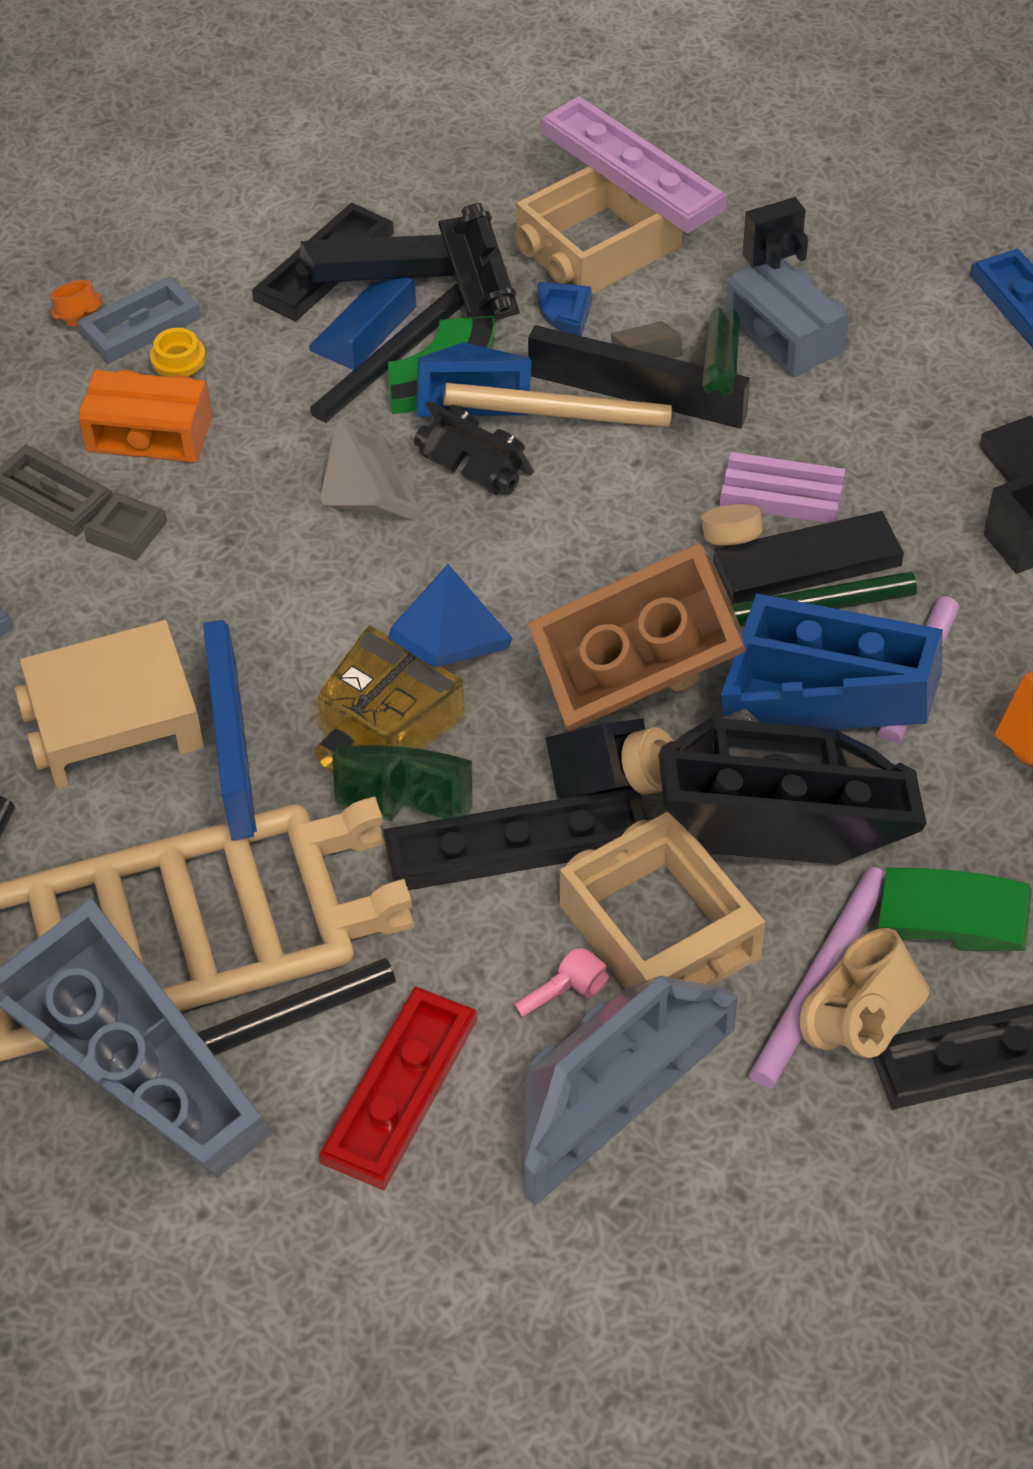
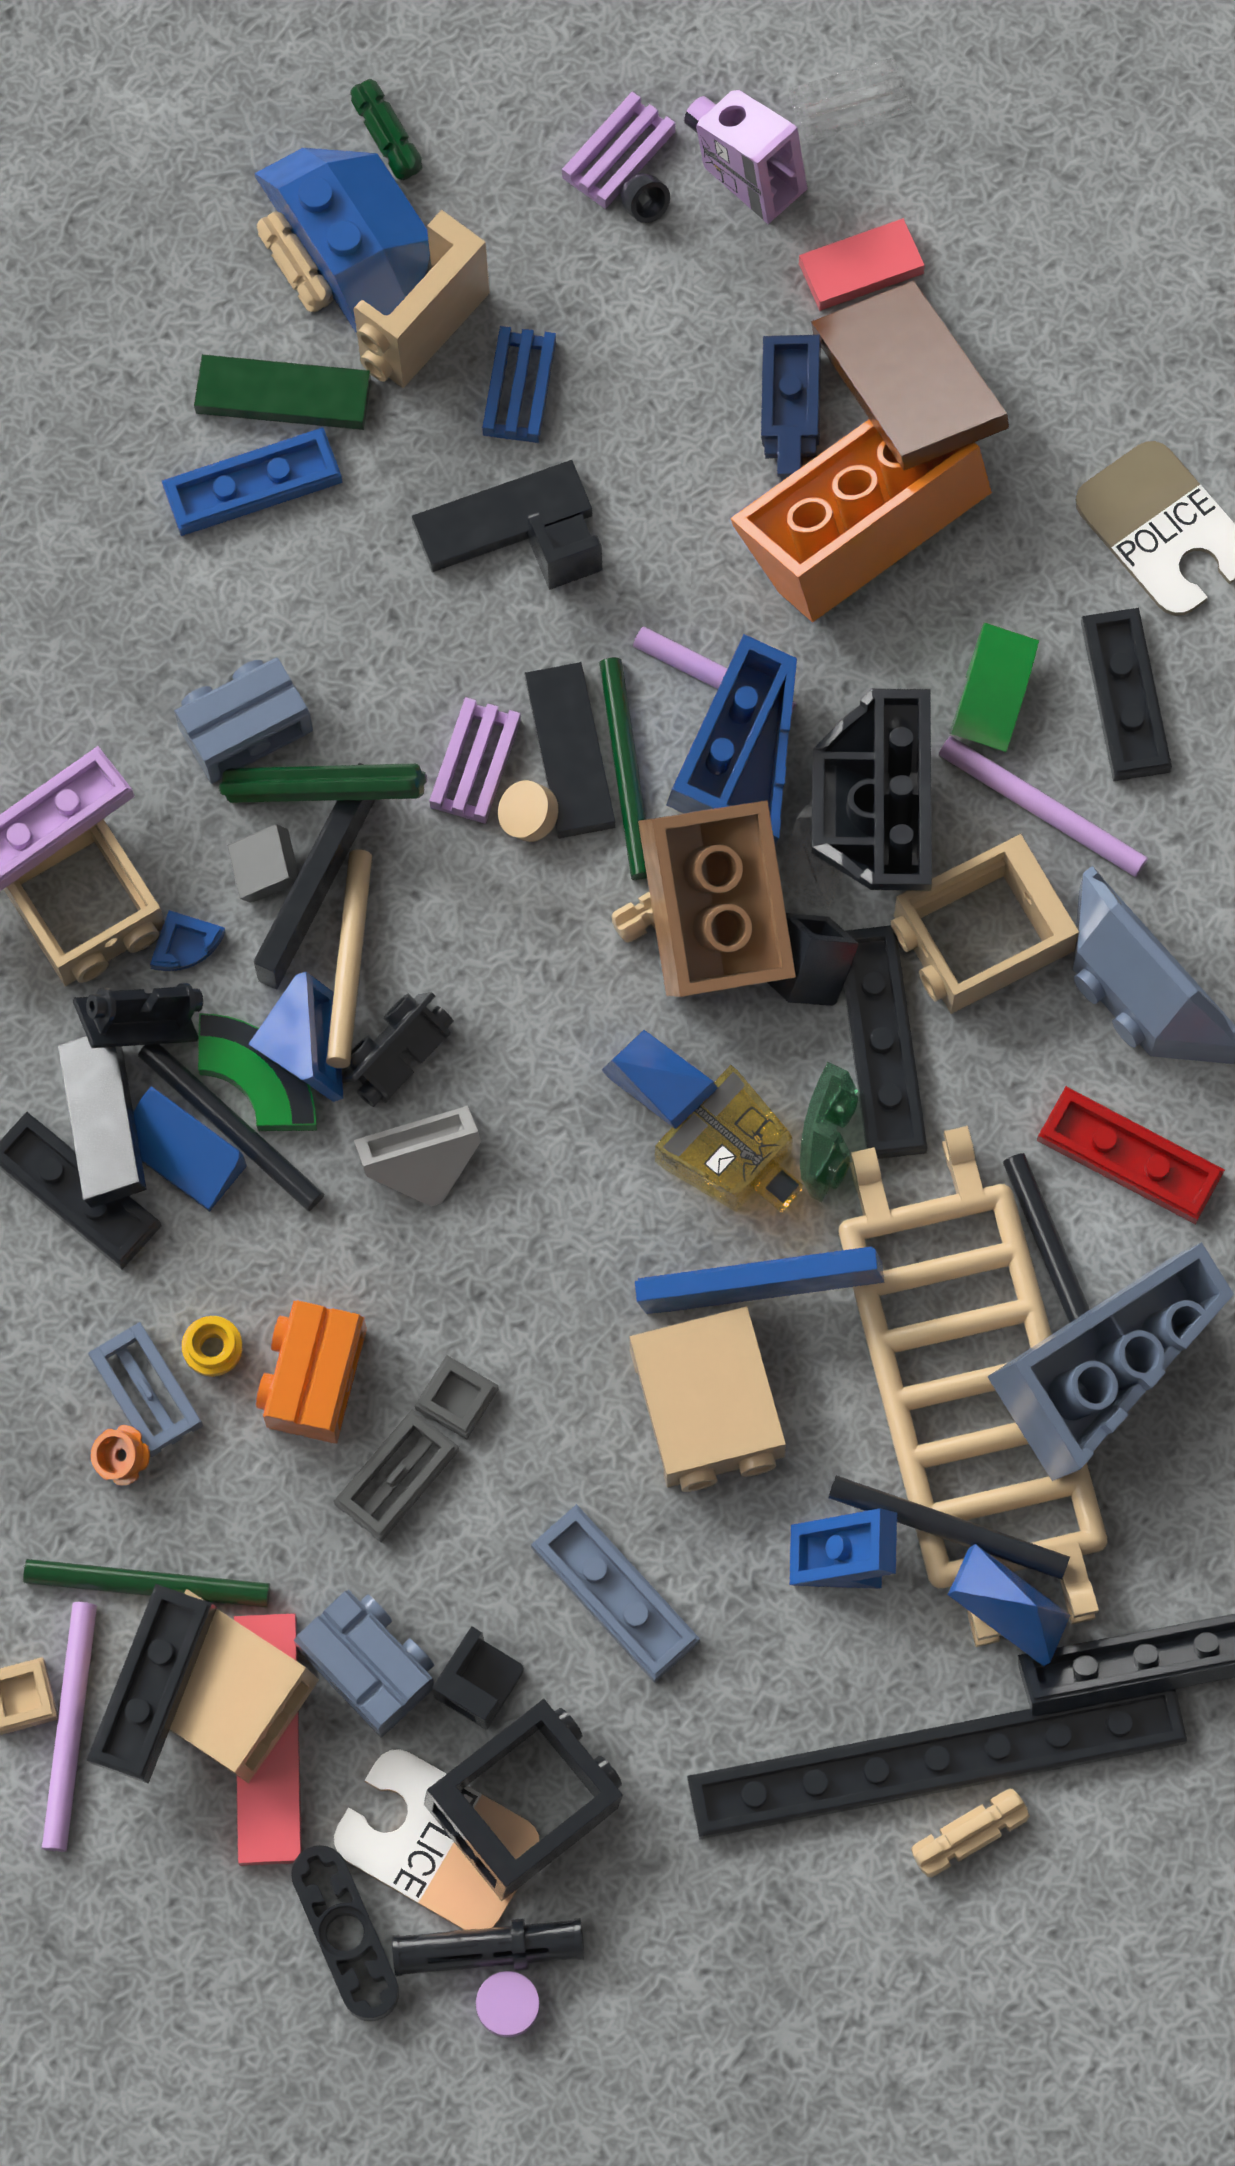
camera: 85 degrees left, 20 degrees up
bright pink hand [513,948,609,1018] -> none
tan tile [621,727,674,795] -> none
black tile [742,197,808,269] -> none
tan piece [799,928,929,1058] -> none

